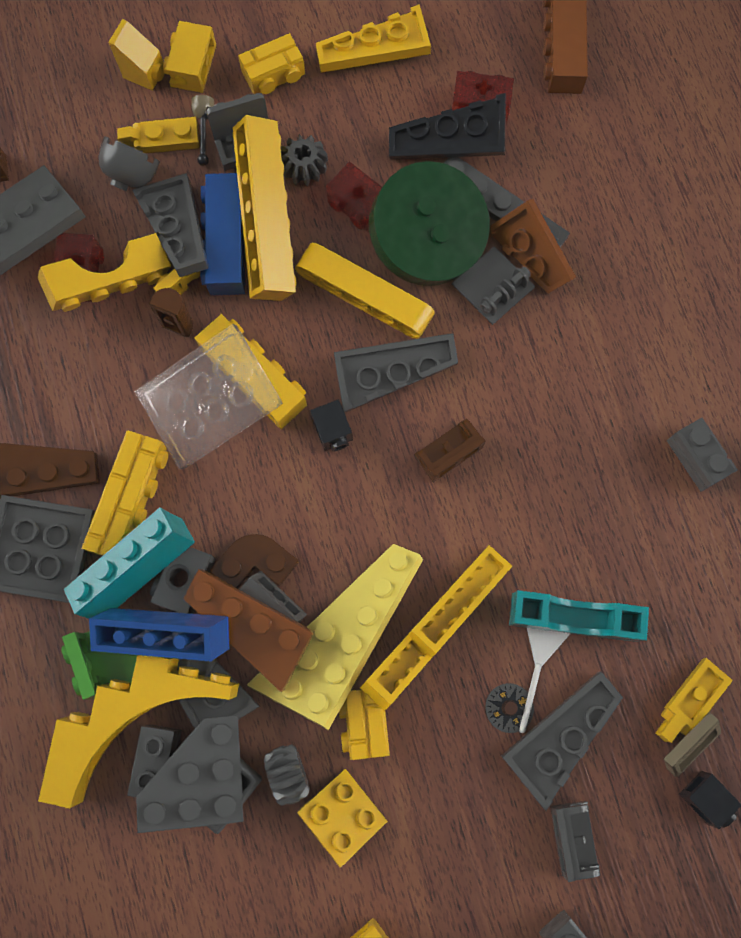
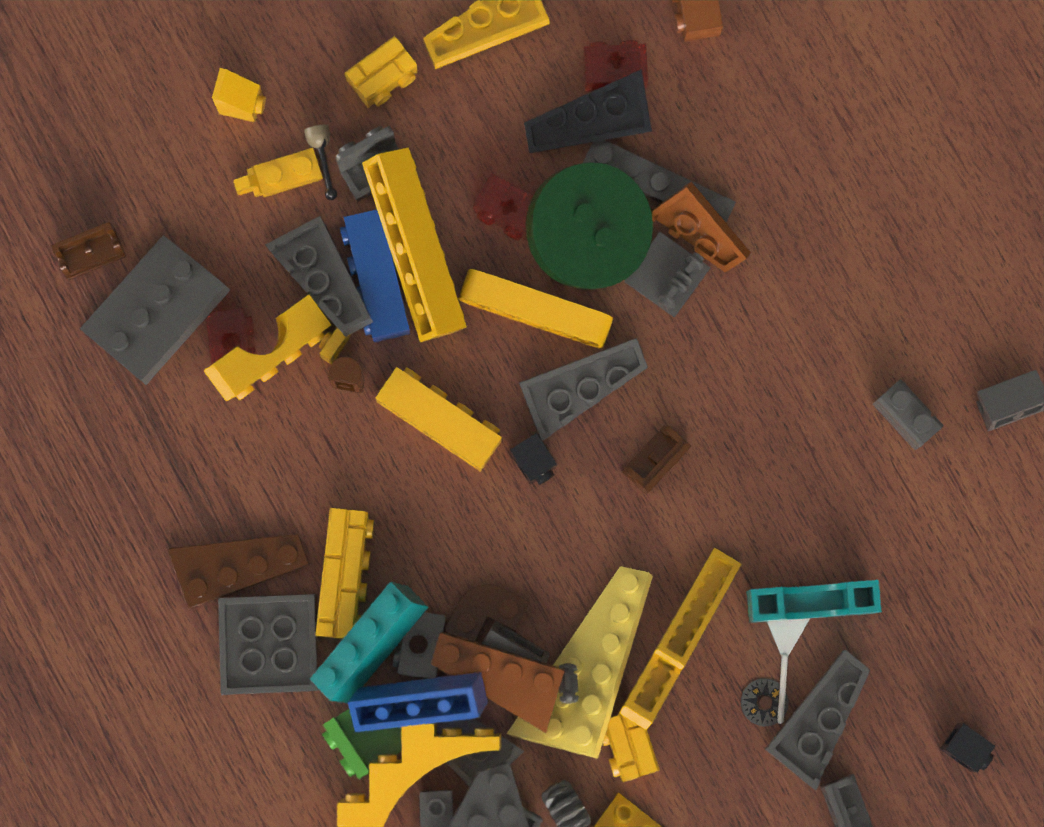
camera: 20 degrees left, 5 degrees up
dark grey cylinder [98,136,160,191] -> none
clear plate [134,324,283,469] -> none
yellow brick [163,21,216,93] -> none
dark grey gear [281,134,328,187] -> none
yellow hinge [655,658,732,743] -> none
dark tan tile [664,712,721,777] -> none
none -> dark grey piece [559,663,579,704]

